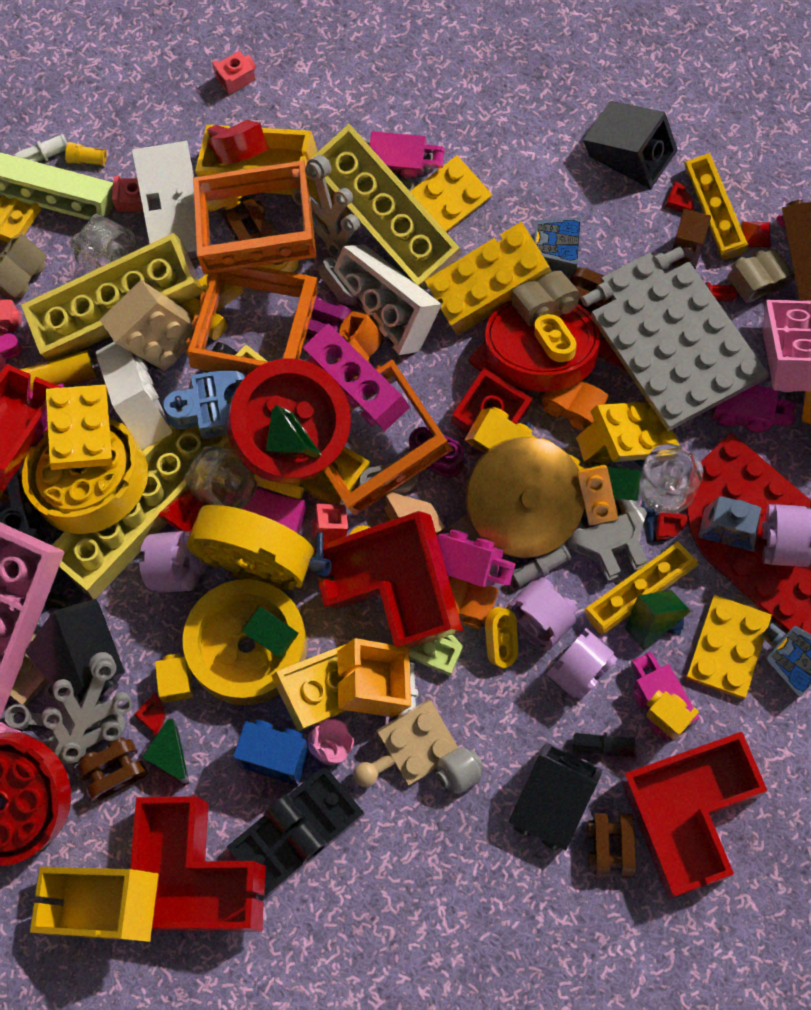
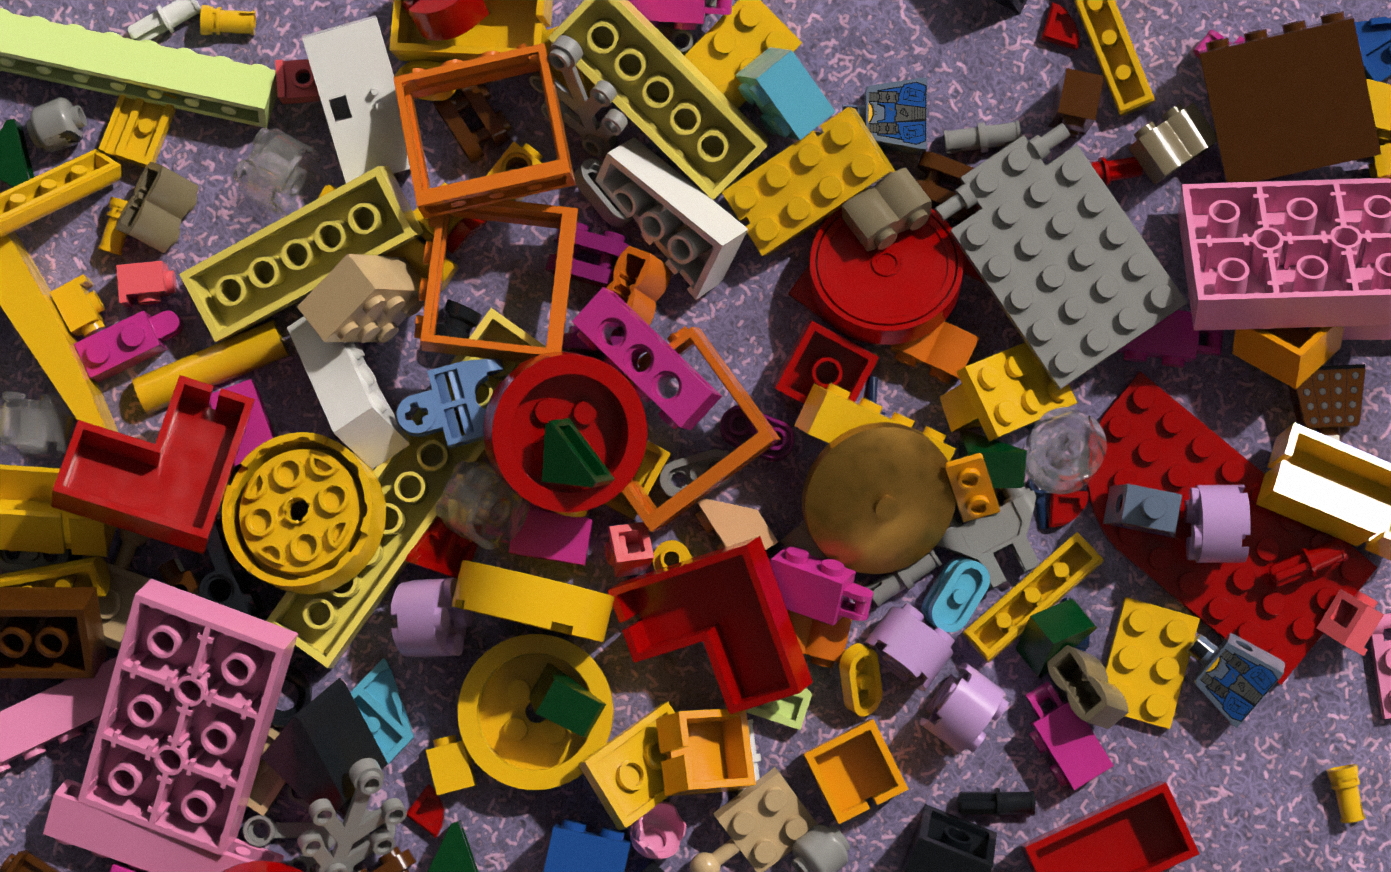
camera: 10 degrees left, 15 degrees up
yellow plate [46,385,113,470] -> none
dark blue hand [309,533,331,576] -> none
yellow plate [534,314,577,362] -> none
yellow brick [646,690,699,741] -> none
red slope [742,221,771,248] -> none
none -> medium azure wing [350,658,415,765]
none -> red tile [446,218,488,254]
none -> medium azure brick [735,47,836,140]
none -> light orange piece [802,719,909,824]
none -> medium azure brick [921,557,990,632]
none -> light grey pin [943,120,1021,155]
none -> dark tan brick [1047,645,1128,729]

